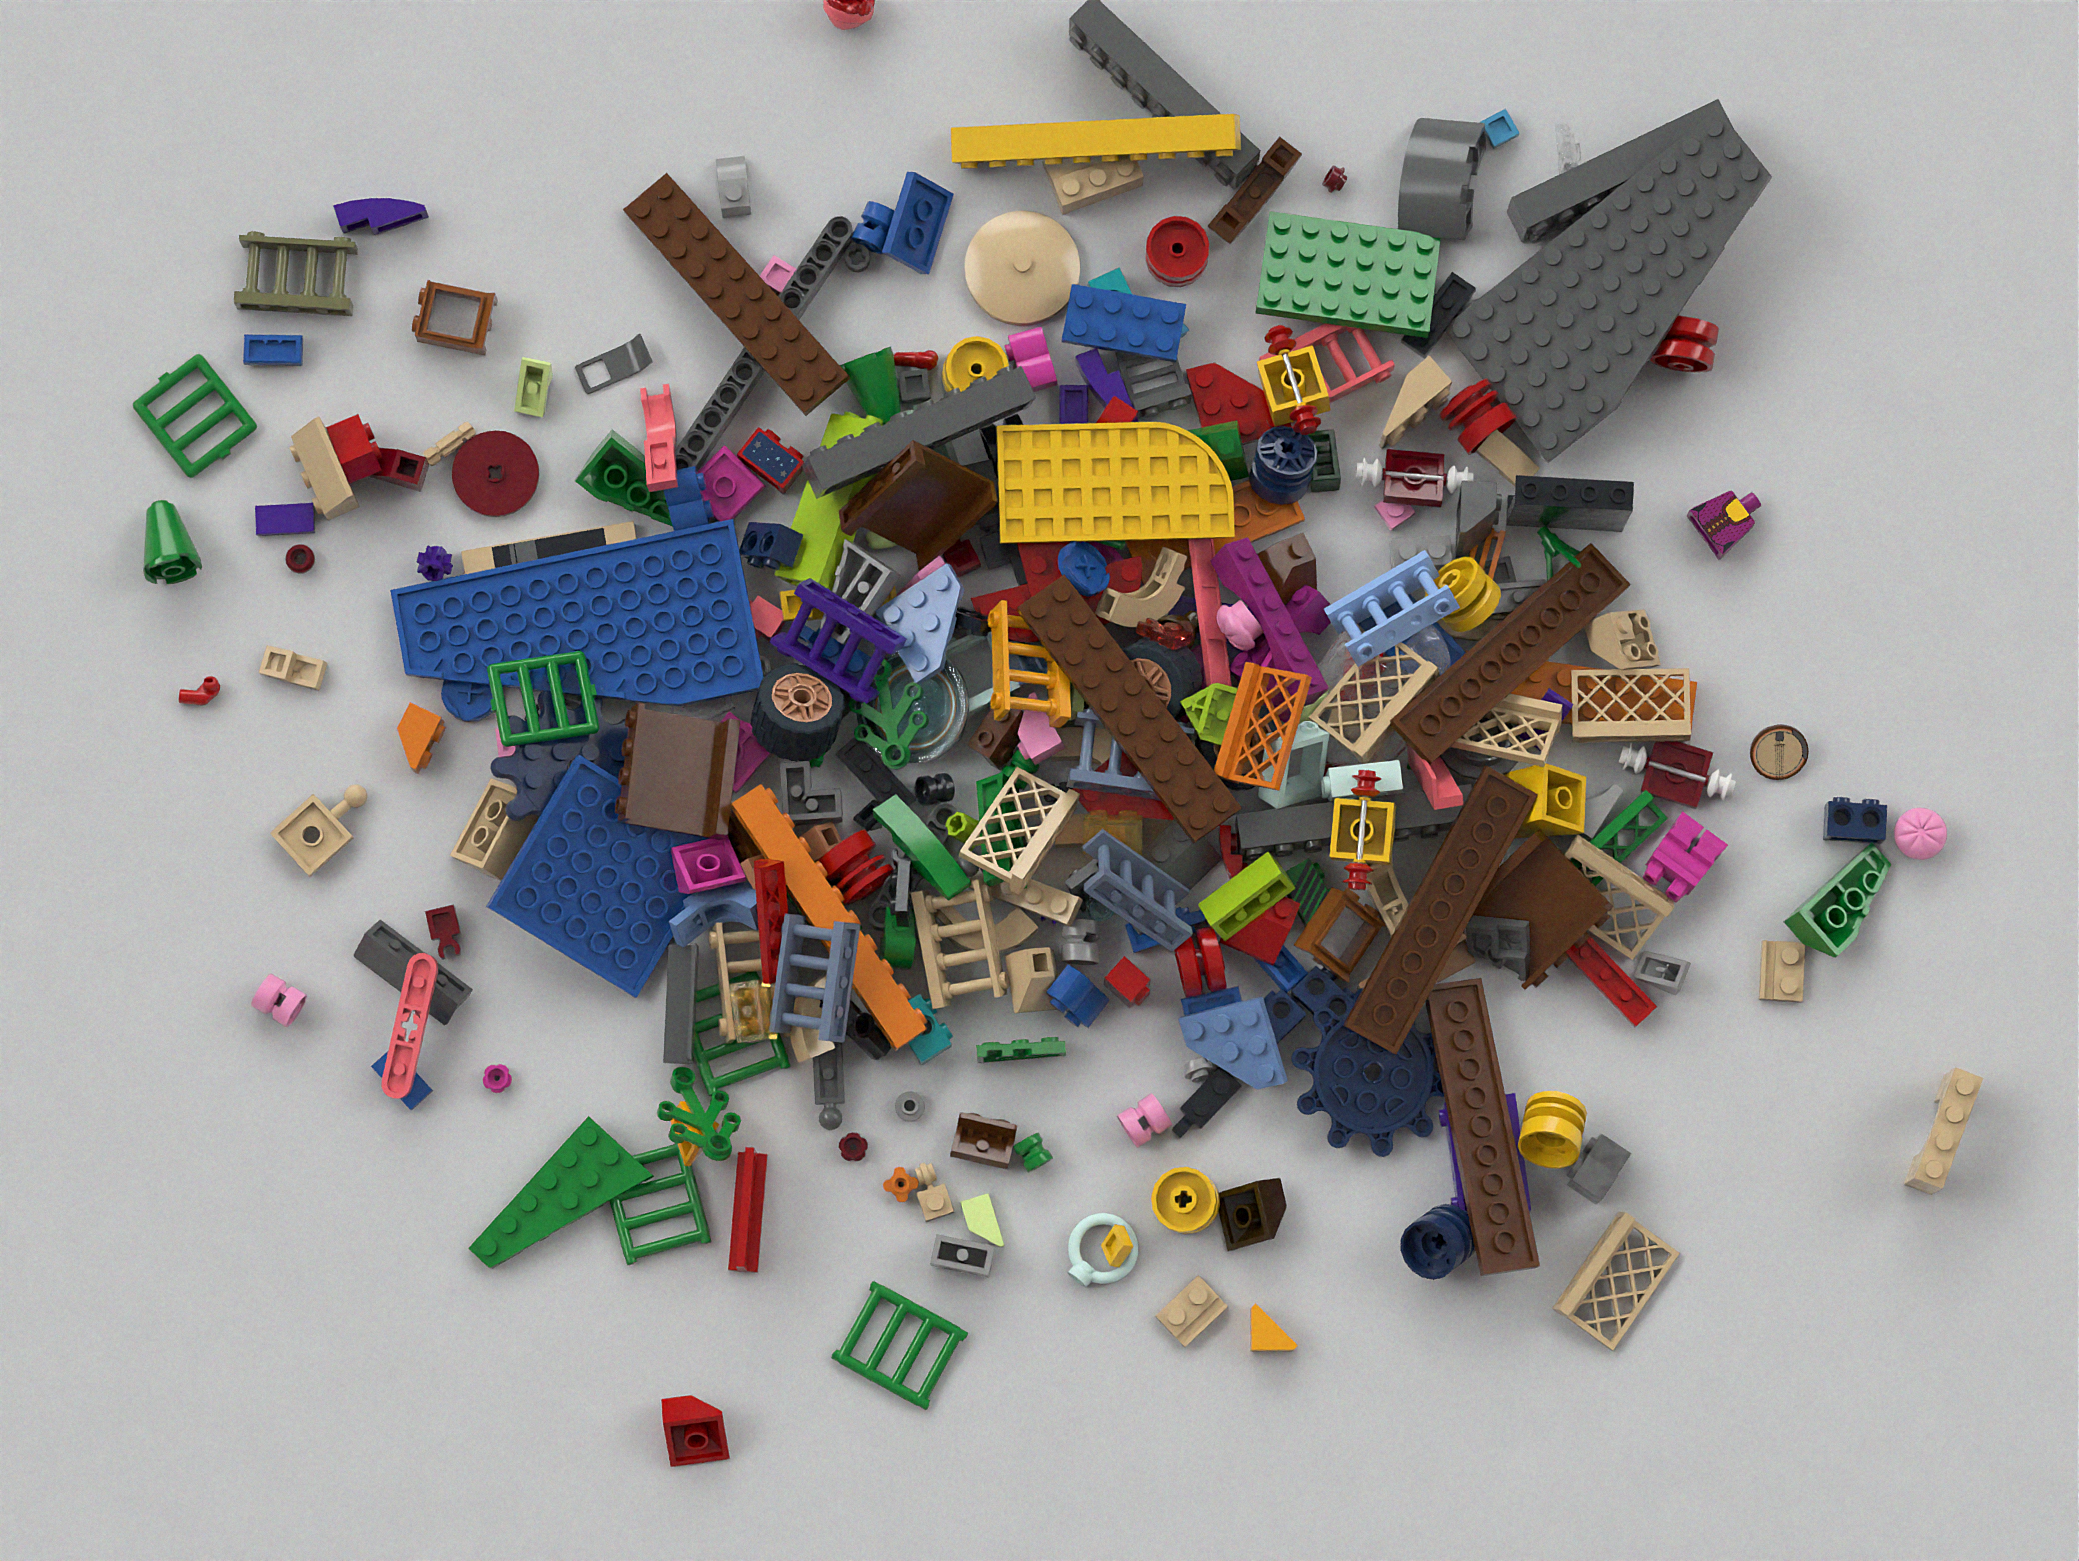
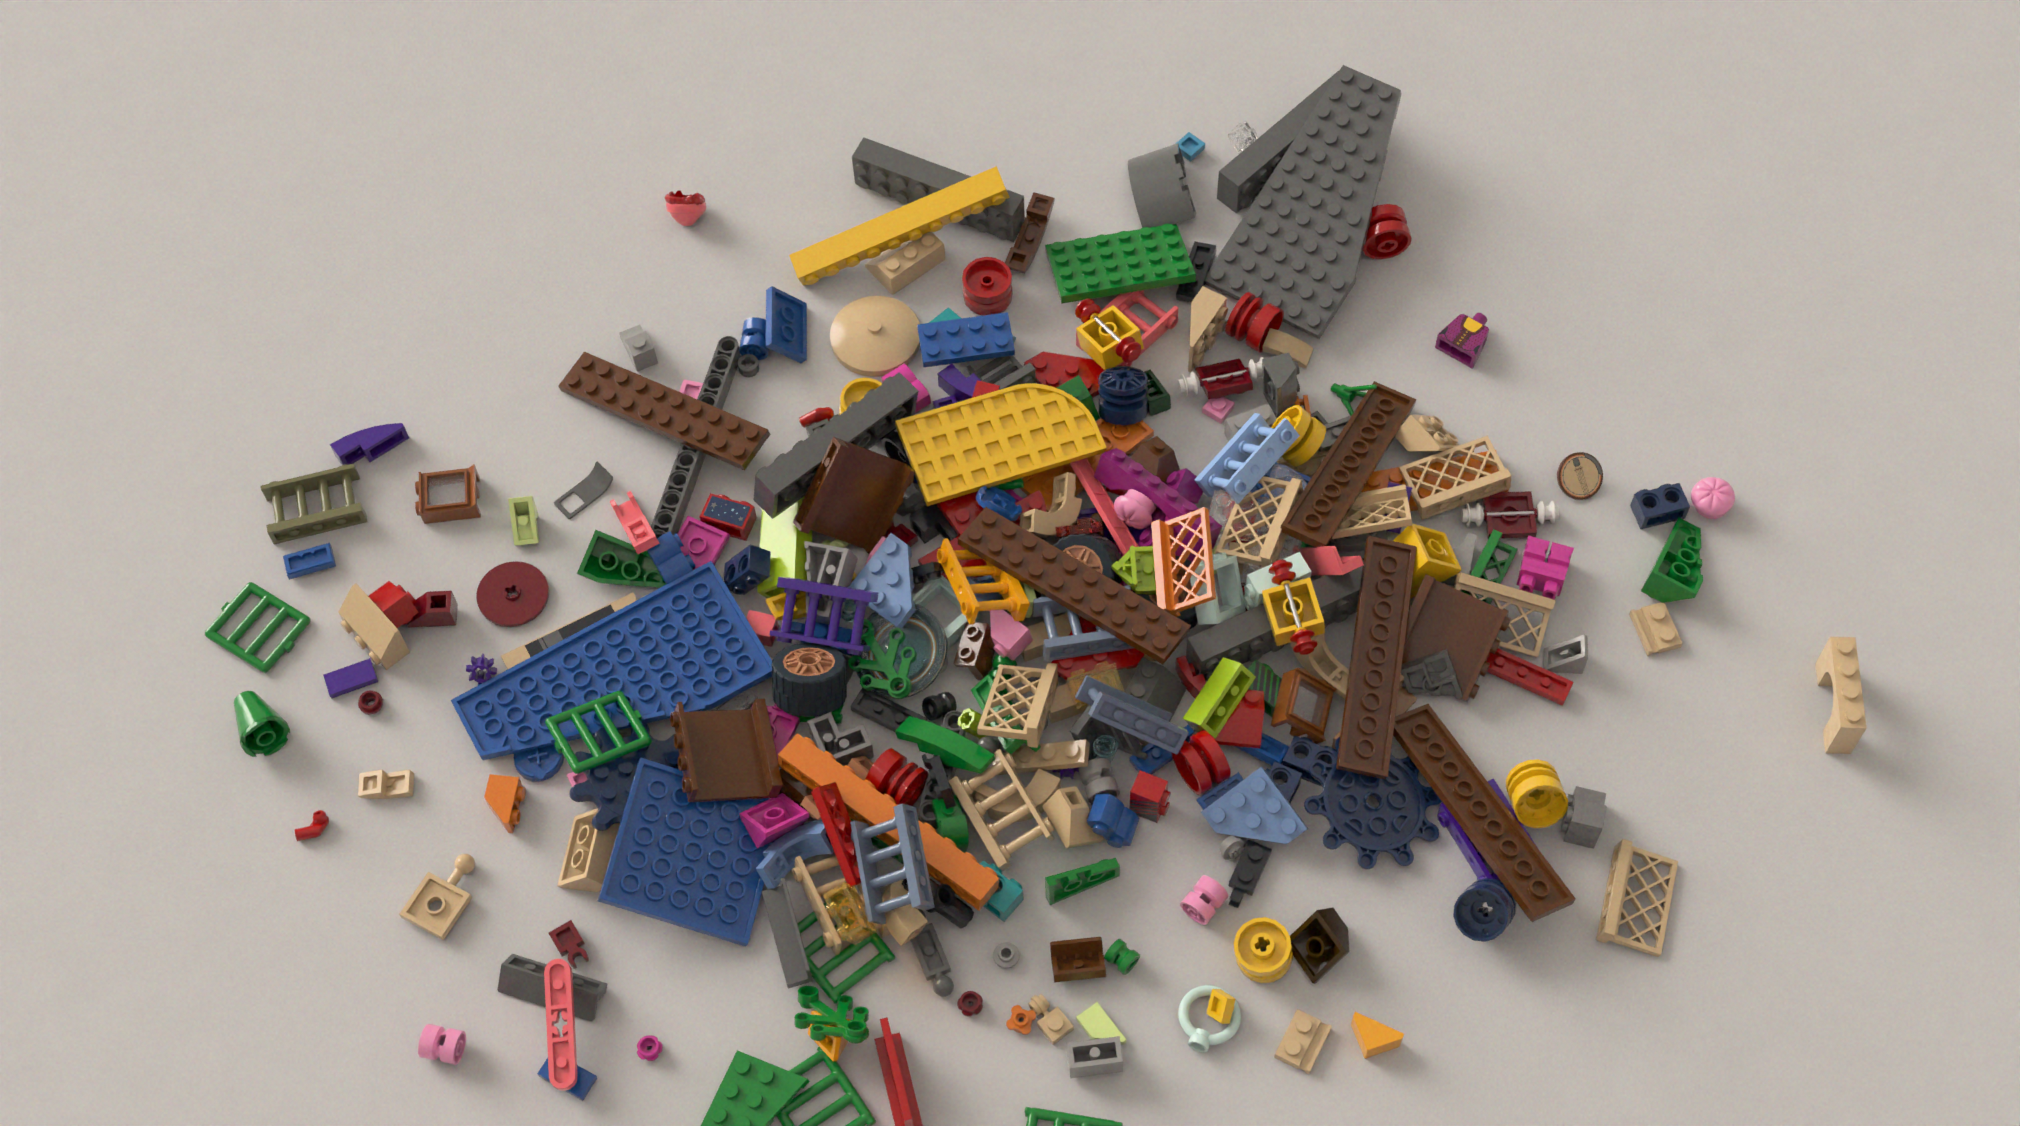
camera: 15 degrees left, 20 degrees down
tan axle [423,422,476,466] -> none
green cone [840,346,901,425] -> none
black slope [853,799,883,832] -> none
dark red plate [1322,165,1347,193] -> none
black panel [1506,475,1634,532] -> none

